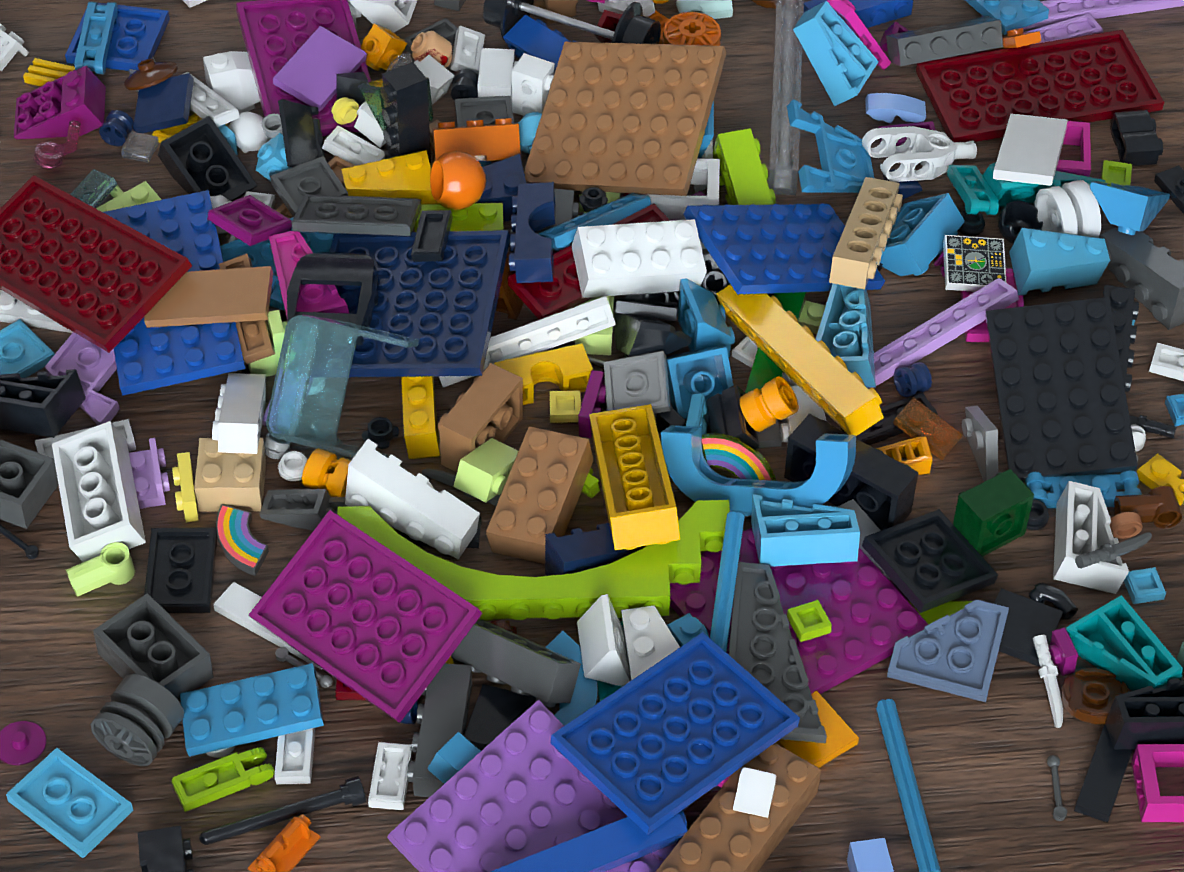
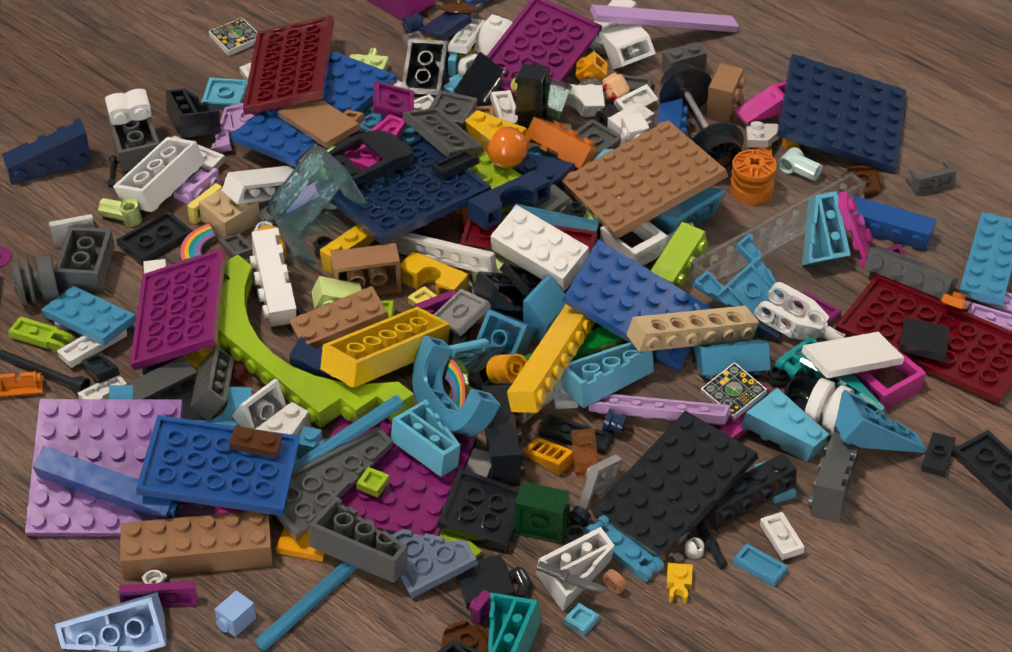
camera: 50 degrees right, 5 degrees down
clear pink plate [34,120,81,169] -> none
clear light blue plate [70,169,118,208] -> none
medium lavender tile [273,26,367,112] -> none
white slope [733,767,777,818] -> none
light blue slope [865,93,926,124] -> none
white piece [1033,635,1063,728] -> none
lime plate [1100,160,1132,186] -> none
black brick [1110,110,1163,166] -> none
reddish brown piece [1114,486,1182,529] -> none
none -> white slope [49,214,95,249]
none -> black tile [81,352,120,384]
none -> reddish brown plate [229,425,283,459]
none -> dark grey wedge [309,496,408,583]
none -> black tile [899,317,949,362]

